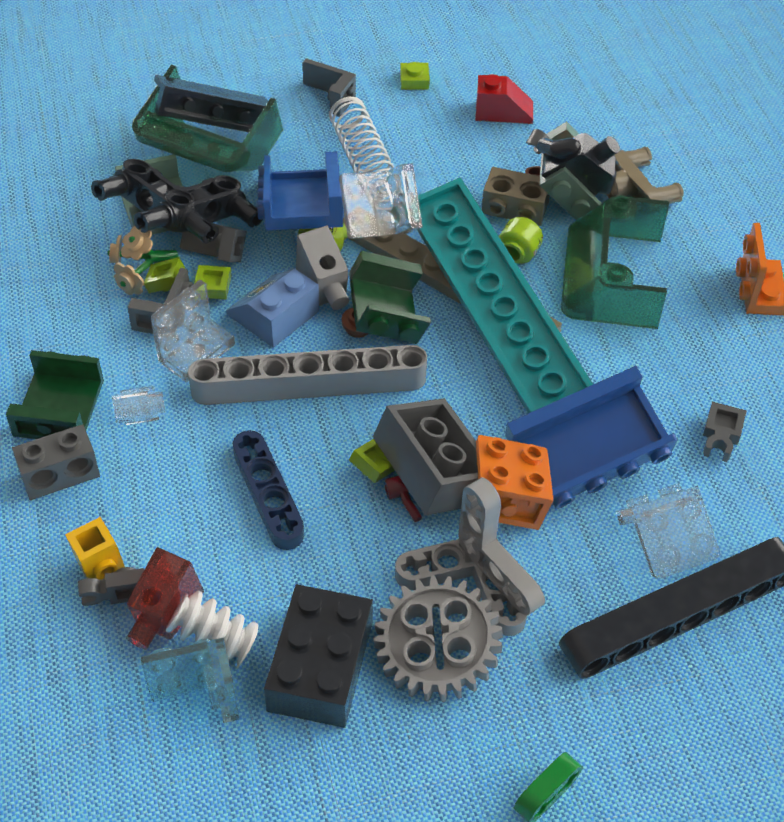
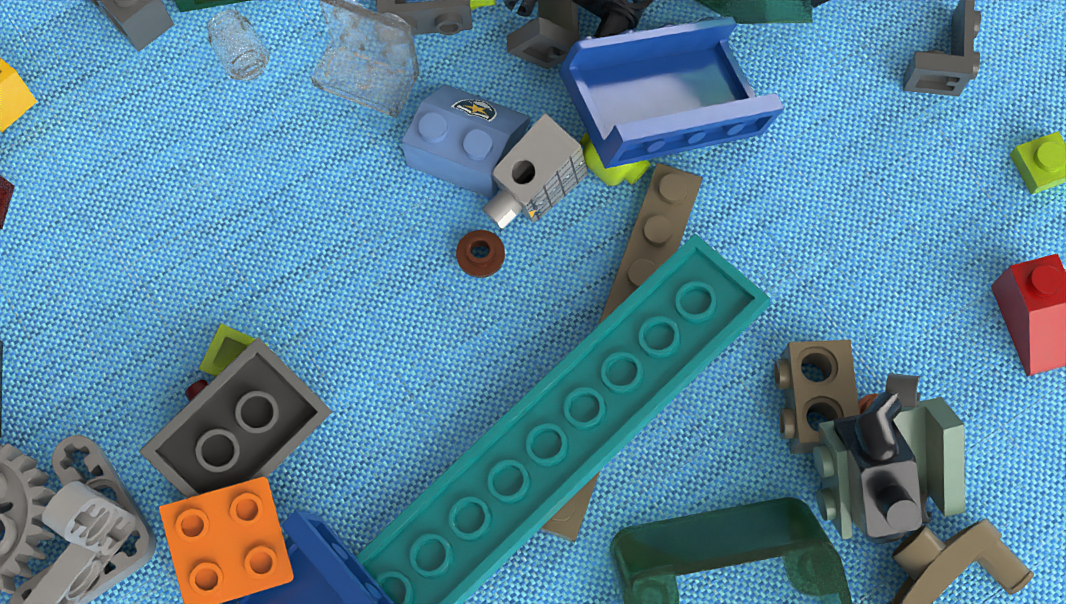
camera: 75 degrees right, 20 degrees up
light grey beam [188,345,427,405] -> none
lime plate [193,265,232,300] -> none
dark blue beam [233,430,304,550] -> none
white piece [329,96,410,222] -> none
clear bracket [339,163,423,239] -> none
dark green panel [349,250,431,344] -> none
lime head [499,217,543,264] -> none

